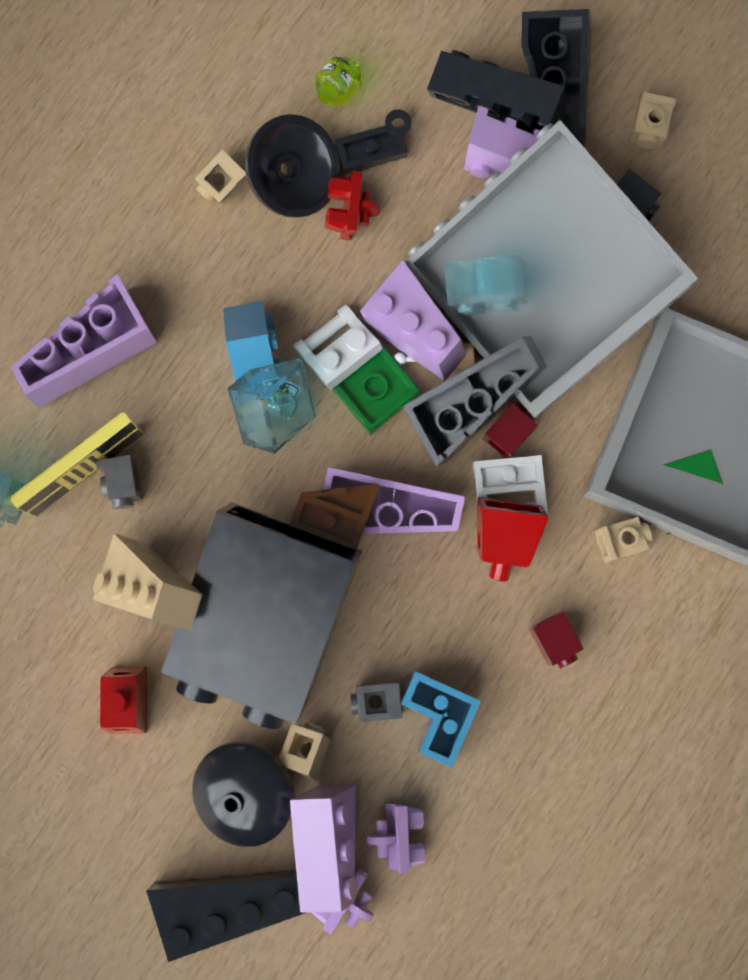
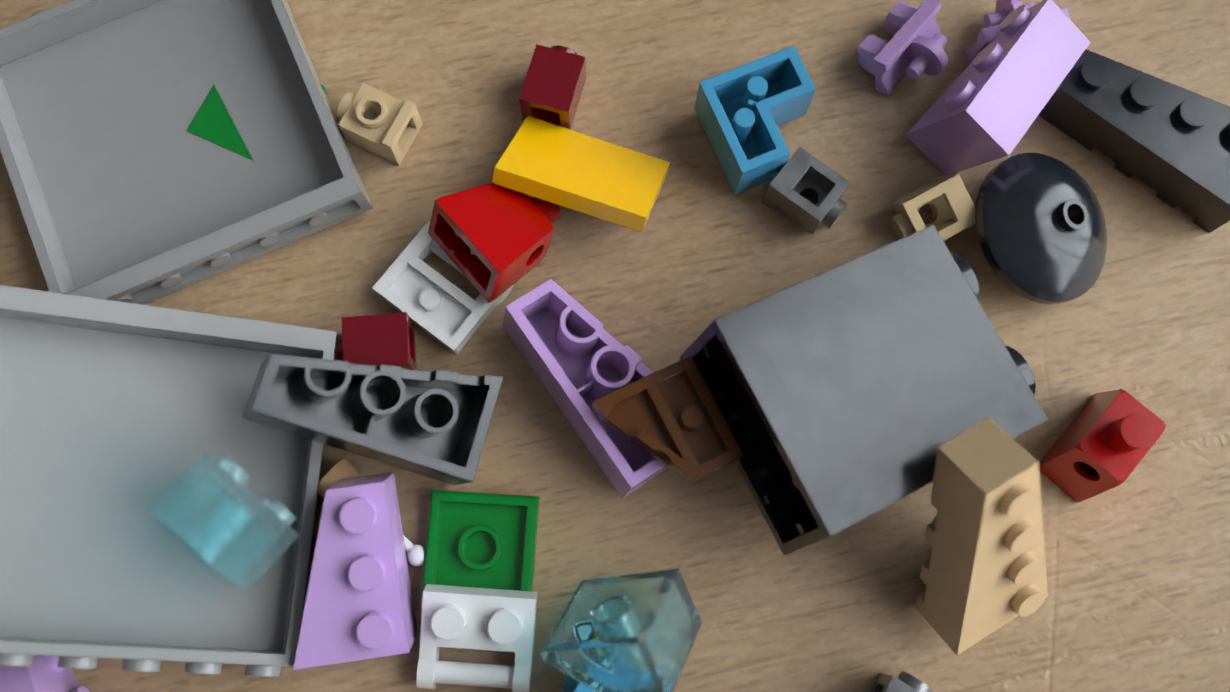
camera: 140 degrees left, 5 degrees down
none -> yellow tile [492,116,670,232]

